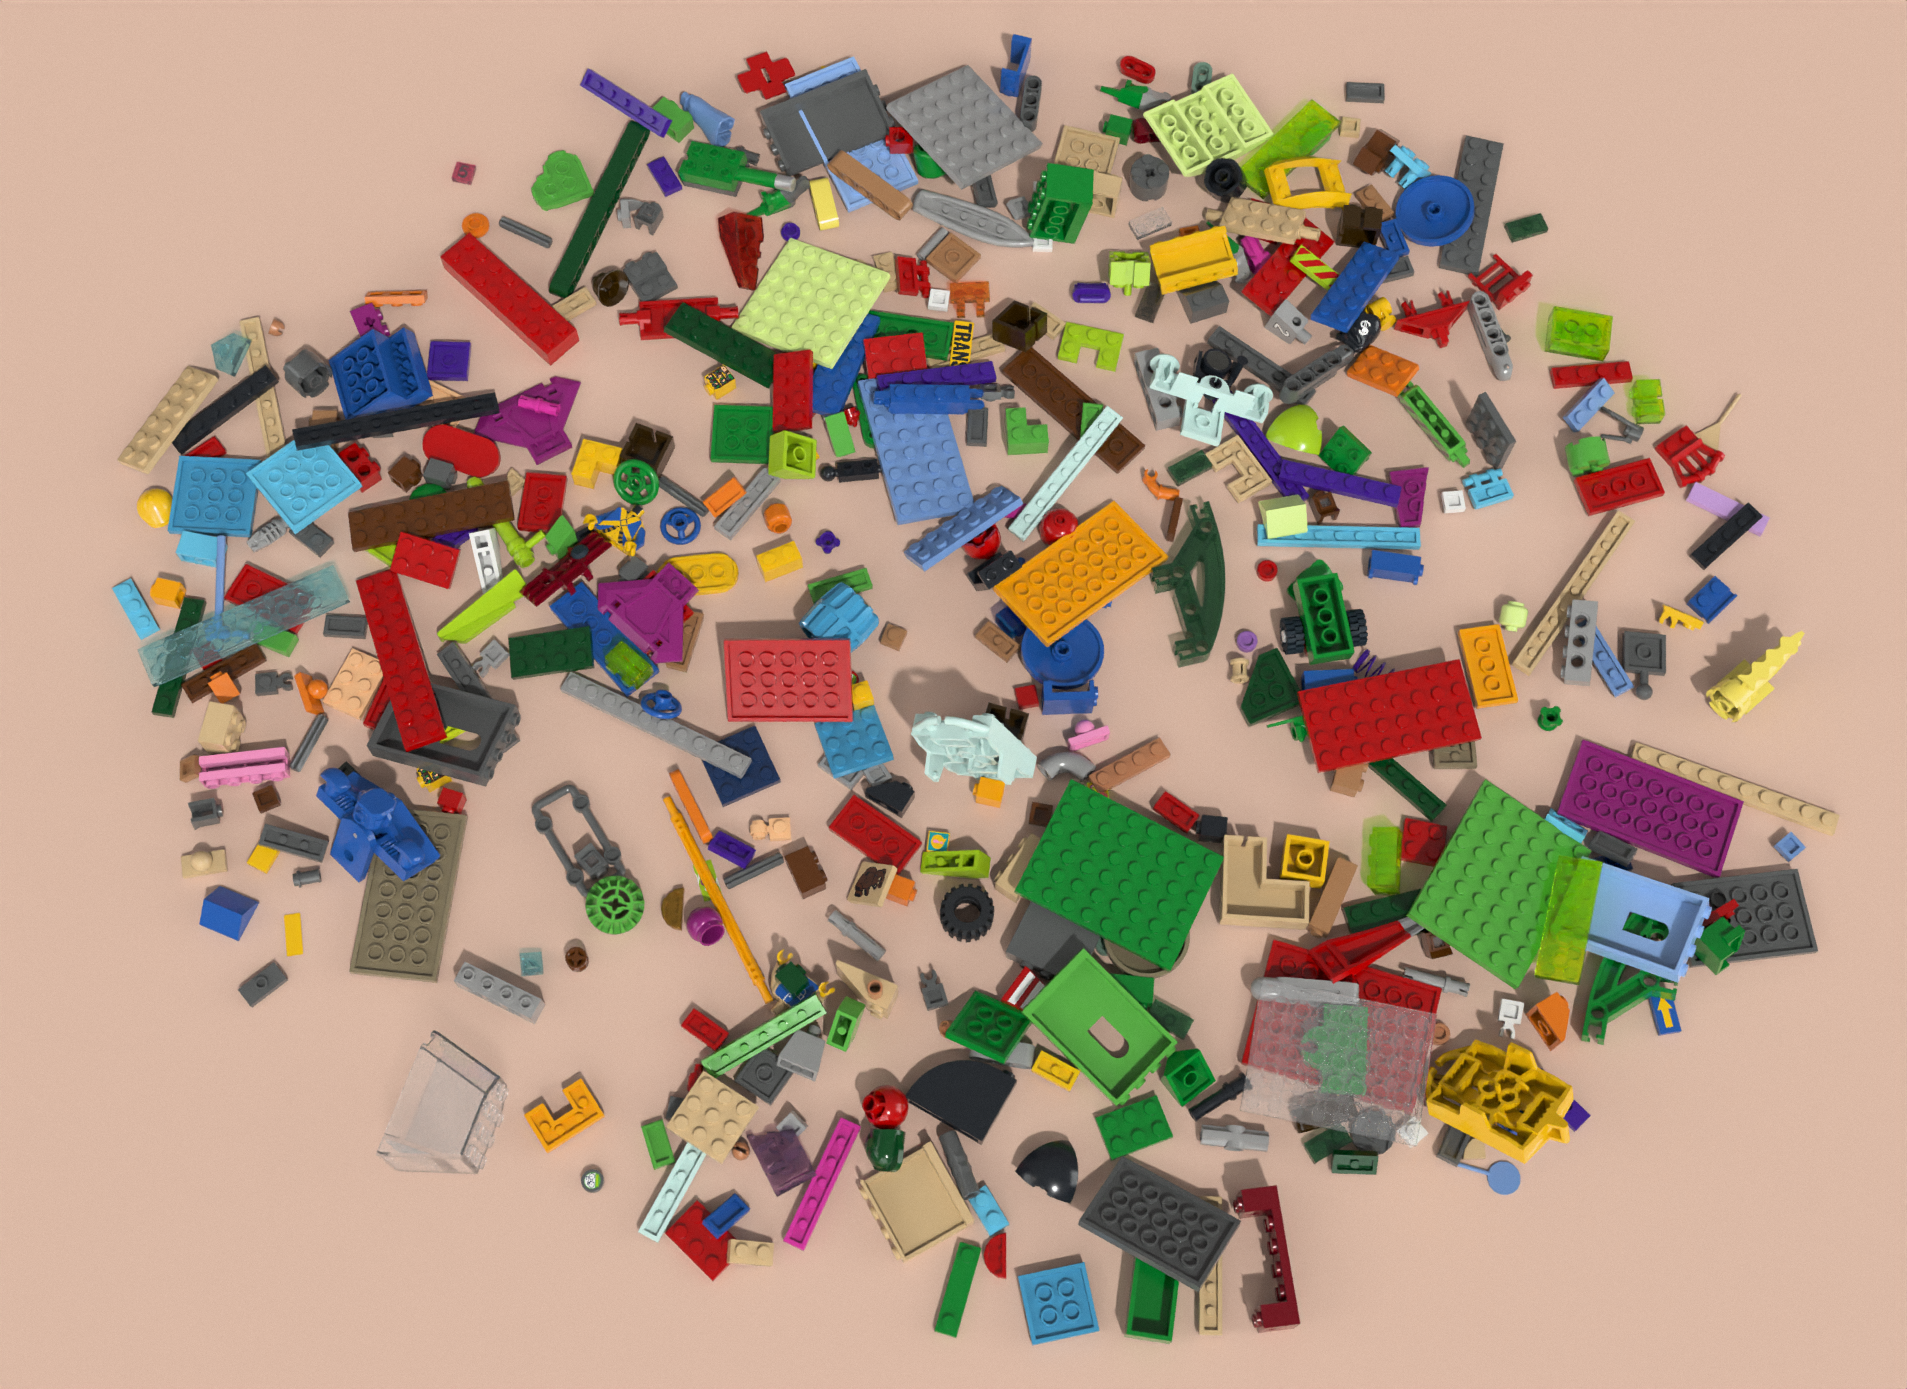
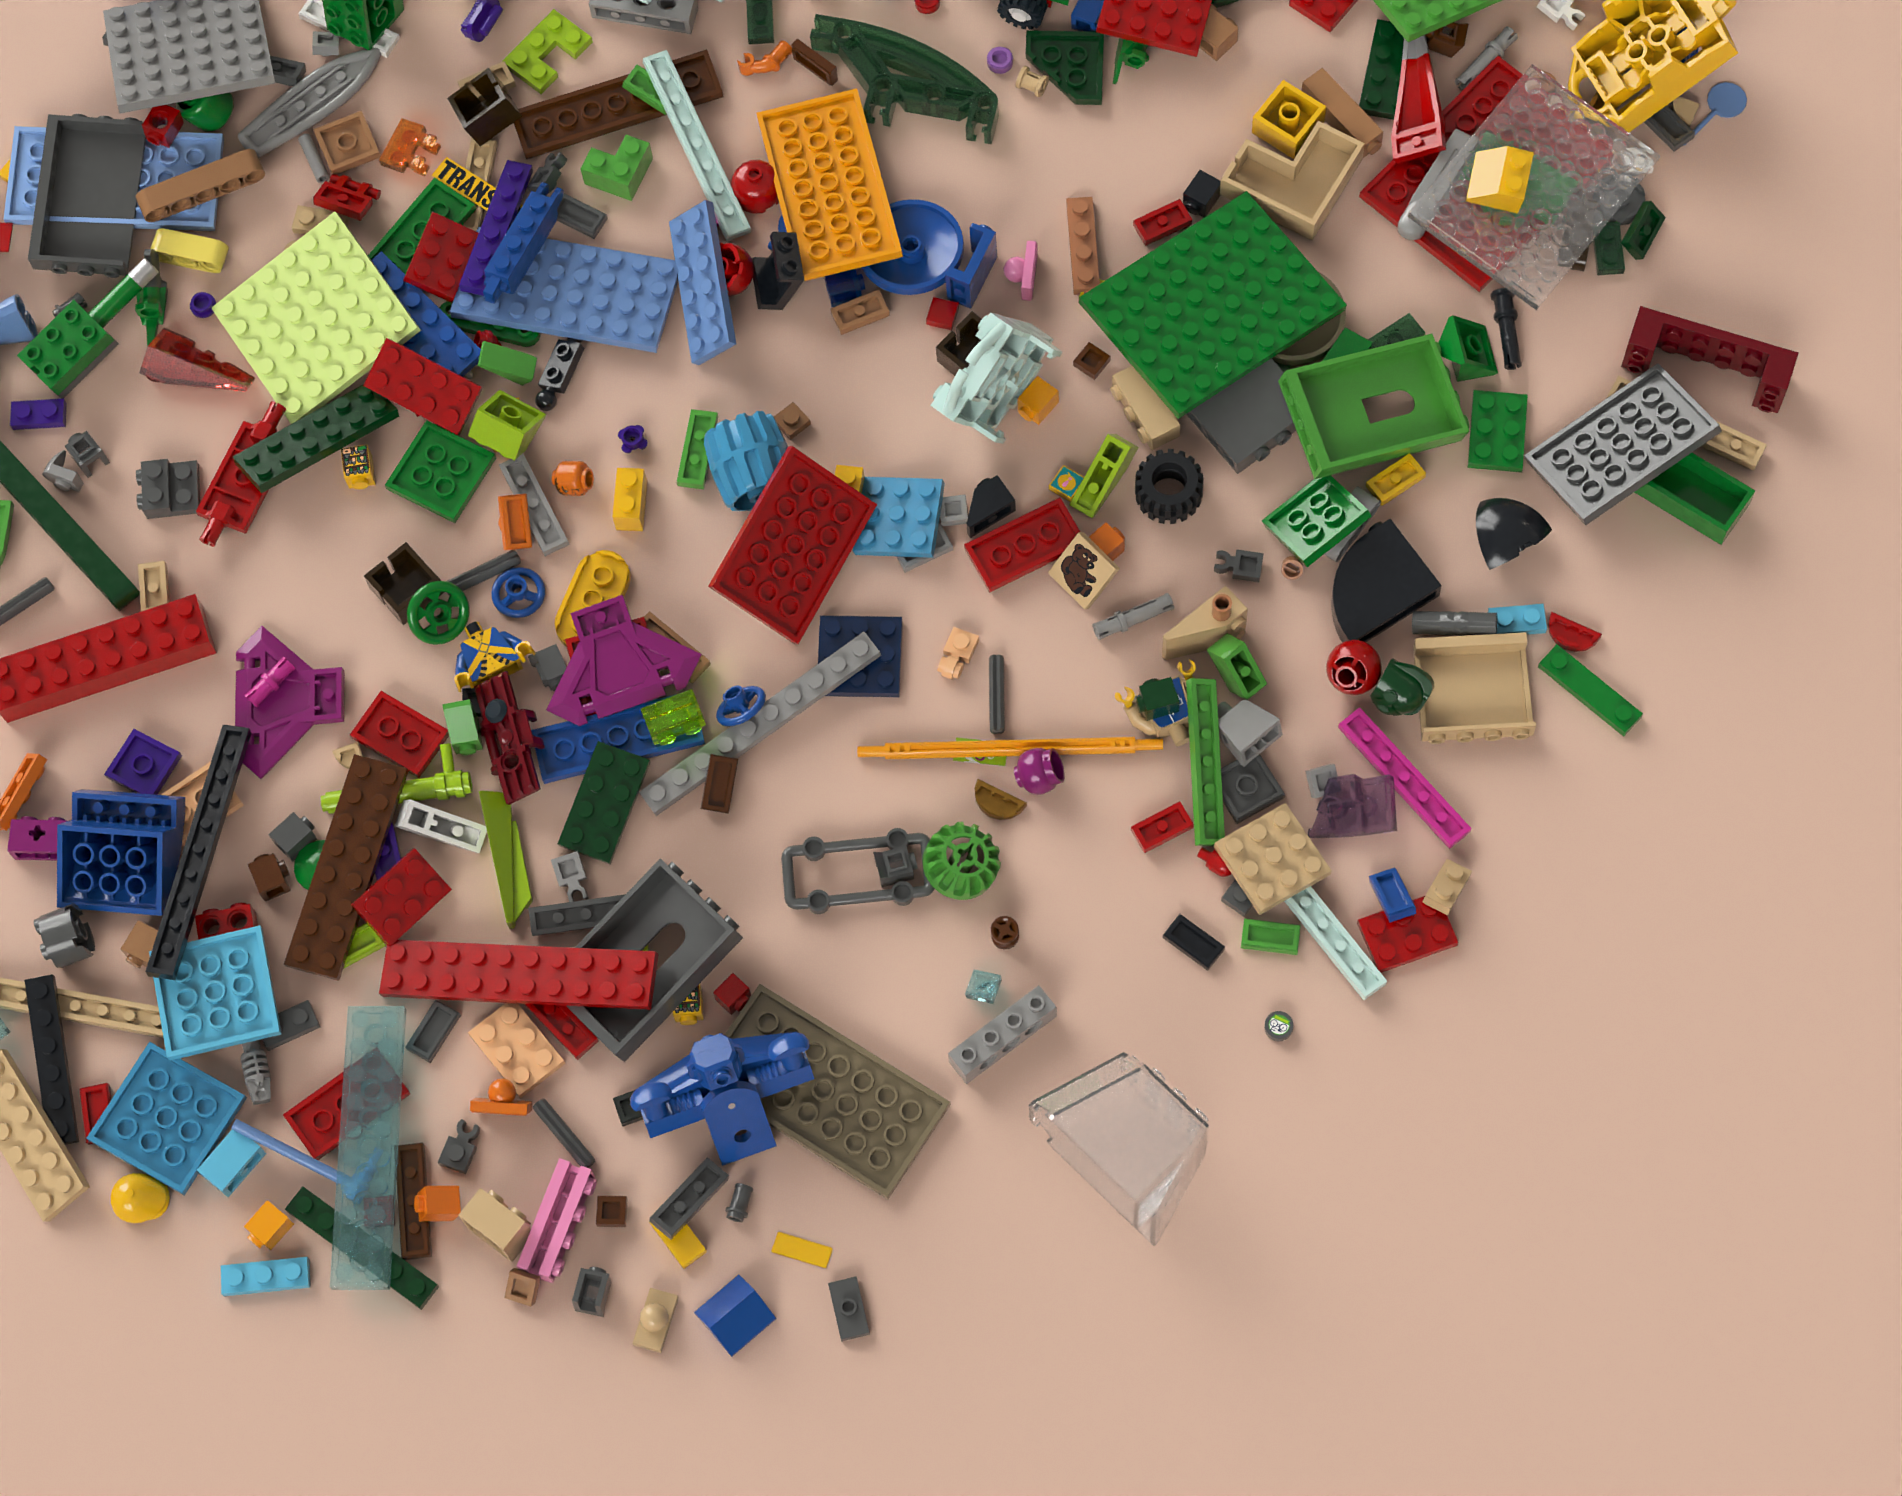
camera: 55 degrees left, 0 degrees up
bright green slope [252,624,299,657] -> none
red tile [422,424,501,478] -> none
light orange plate [524,1078,605,1153] -> none
yellow brick [571,439,623,489] -> none
dark brown hat [592,270,629,307] -> none
orange beam [669,769,713,844] -> none
dark purple plate [708,831,756,869] -> none
nougat hinge [732,1142,750,1161] -> none
reddish brown brick [784,846,828,899] -> none
white plate [928,289,950,312] -> none
torso [1001,966,1045,1010] -> none
dark azure plate [1018,1262,1100,1346] -> none
light grey cylinder [1037,751,1096,782] -> none
light grey piece [1200,1124,1269,1152] -> none
clear neon green brick [1367,826,1402,895] -> none
none -> reddish brown tile [700,754,738,814]
none -> black tile [1163,914,1225,971]
none -> yellow slope [1466,146,1534,214]

